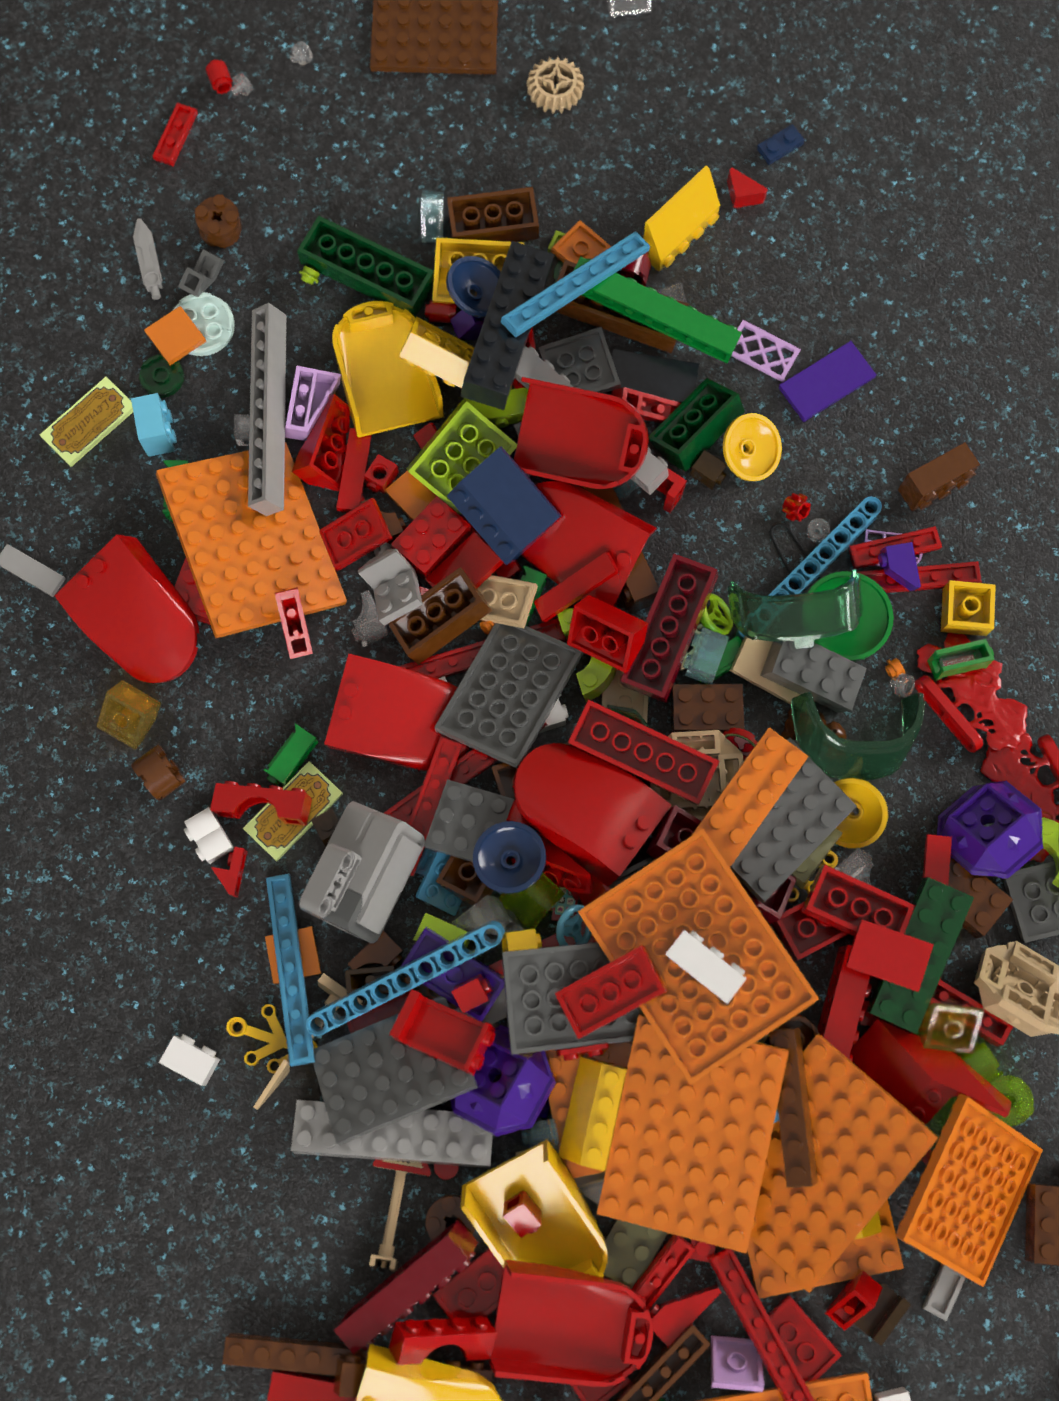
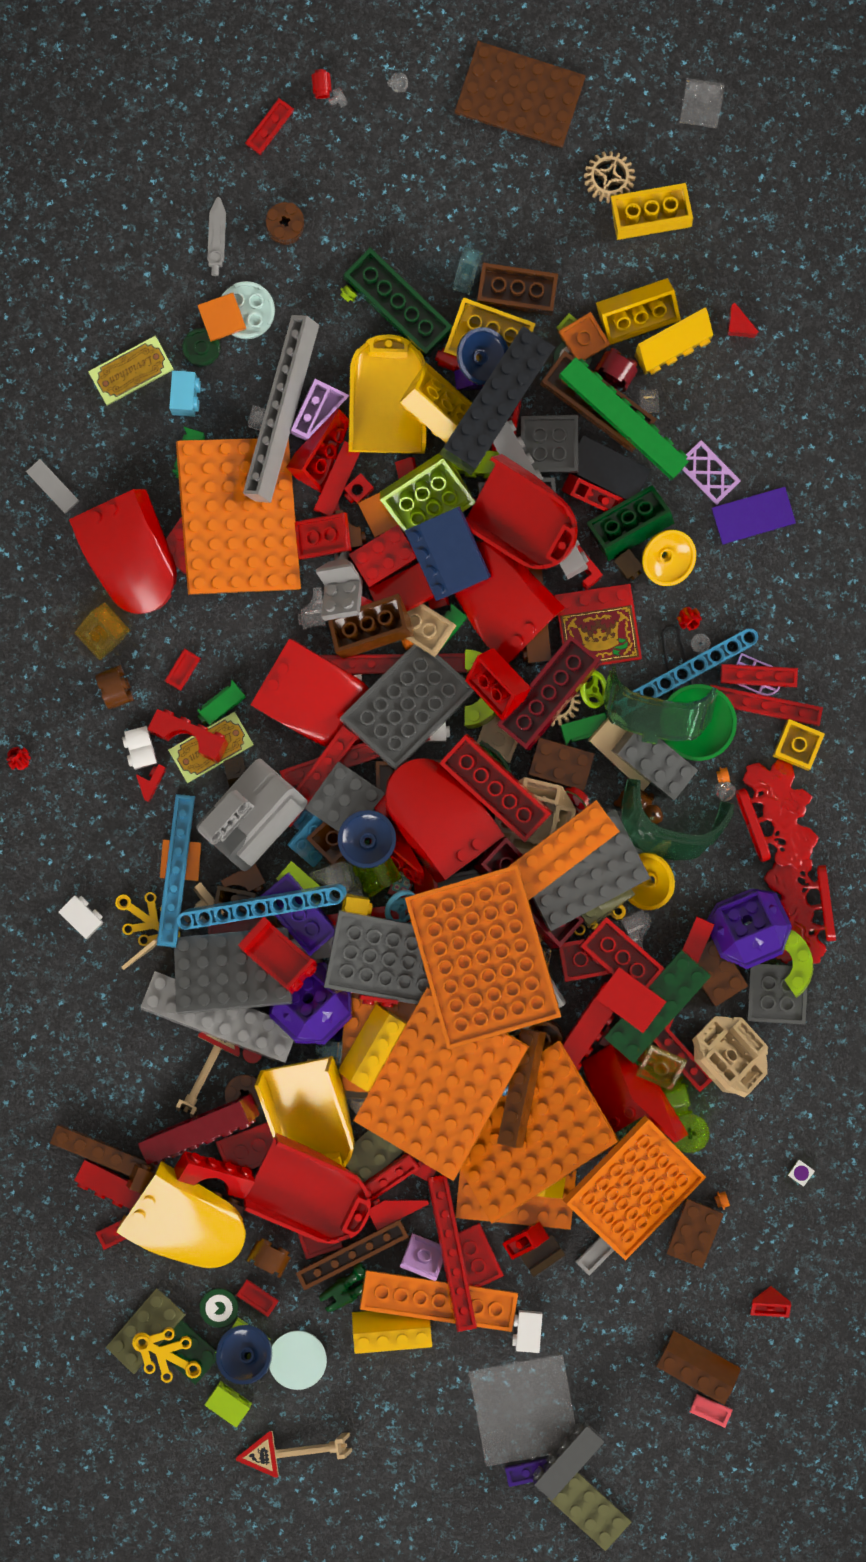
camera: 15 degrees right, 10 degrees up
dark grey slope [178,249,225,297] -> none
slope [275,587,313,659] -> none
red brick [451,973,493,1013] -> none
dark azure tile [501,231,650,338] -> none
red brick [503,1190,542,1238] -> none
red tile [533,552,619,622] -> none
red plate [555,945,668,1039] -> none
white brick [665,930,746,1004] -> none
clear light blue brick [683,628,729,684] -> none
dark blue plate [757,124,805,165] -> none
dark purple slope [878,542,921,591] -> none
reddish brown brick [898,442,980,511] -> none
green window [927,639,994,681] -> none
none -> red gear [6,747,31,770]
none -> red tile [164,648,201,691]
none -> plate [555,584,642,666]
none -> yellow slope [596,278,681,345]
none -> yellow slope [611,183,693,240]

